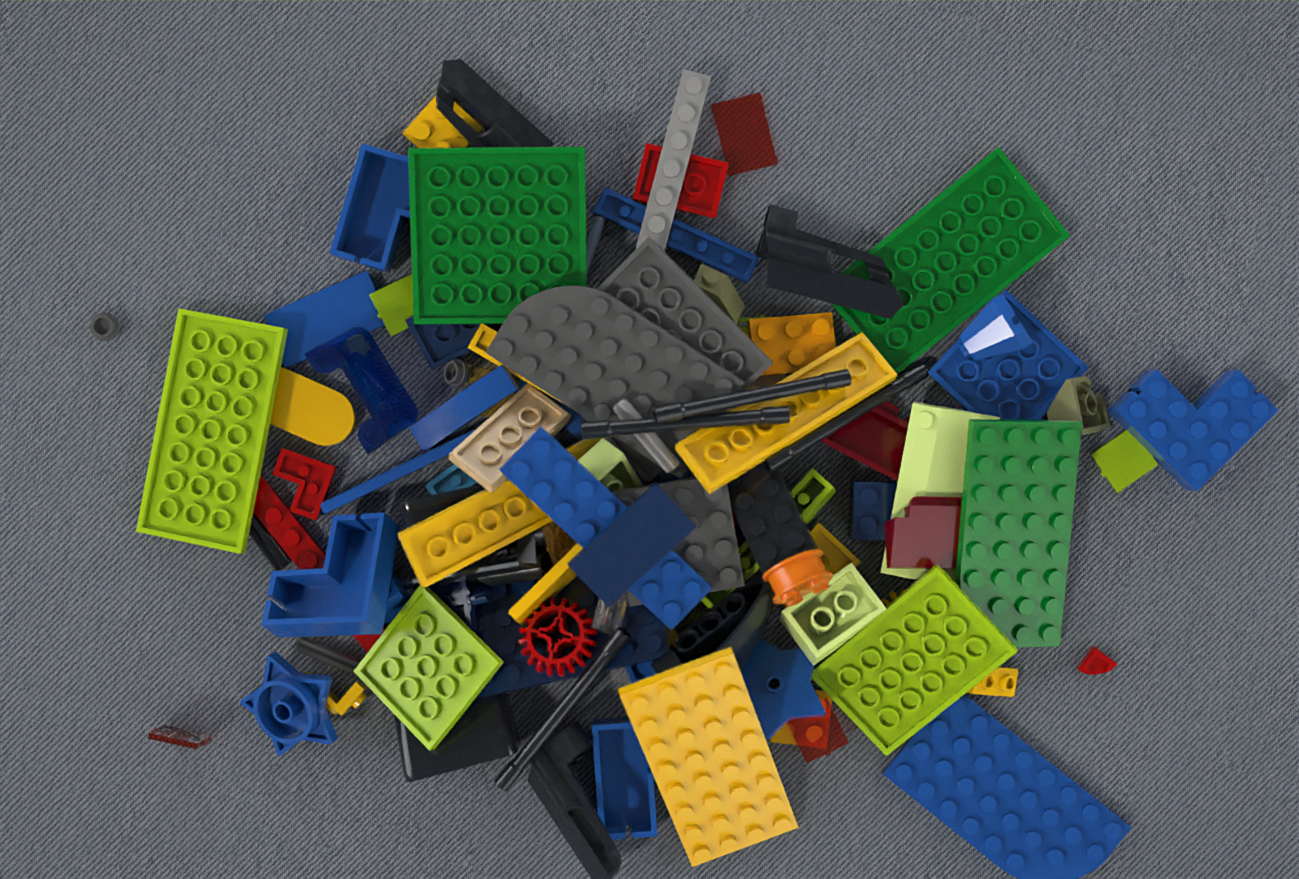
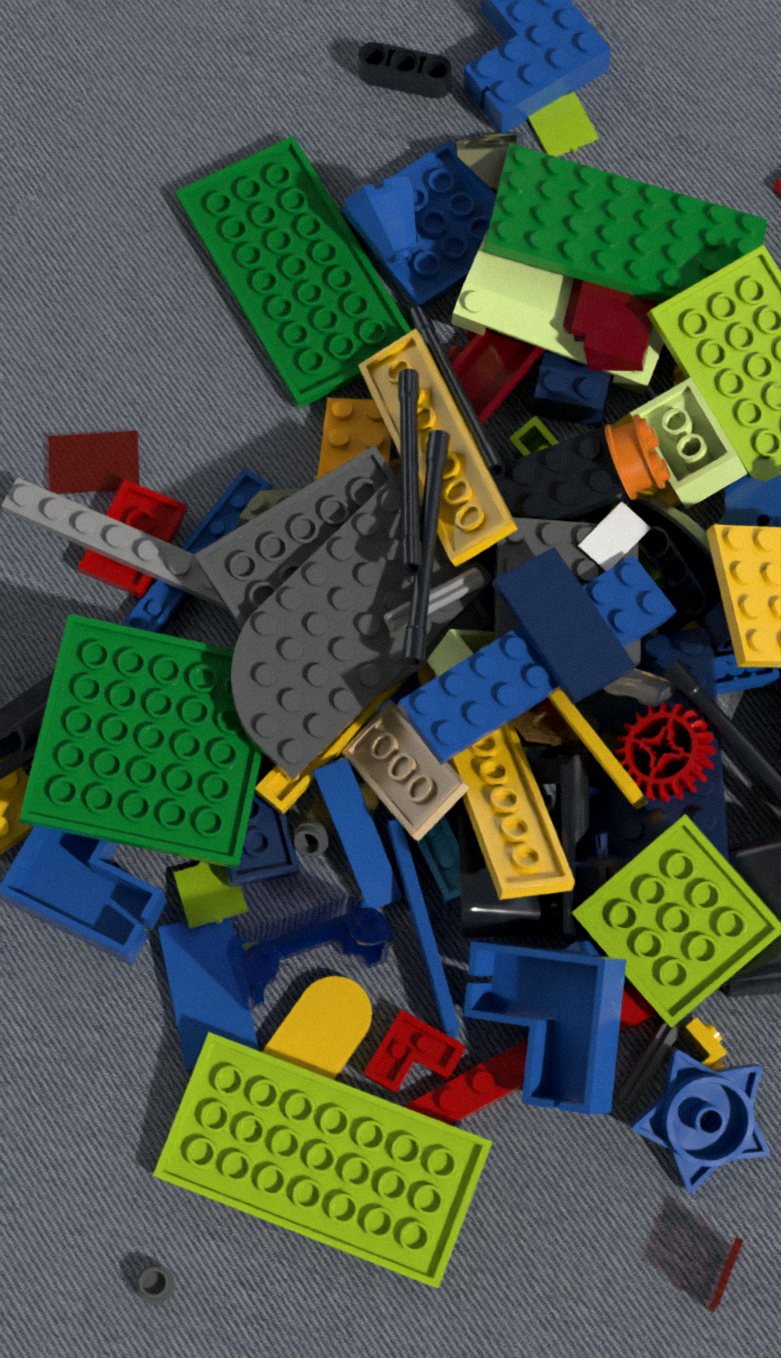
camera: 75 degrees left, 20 degrees down
black axle [249,513,289,571] -> none
black panel [756,204,903,319] -> none
none -> black beam [358,42,452,99]
none -> white sticker [578,502,651,571]

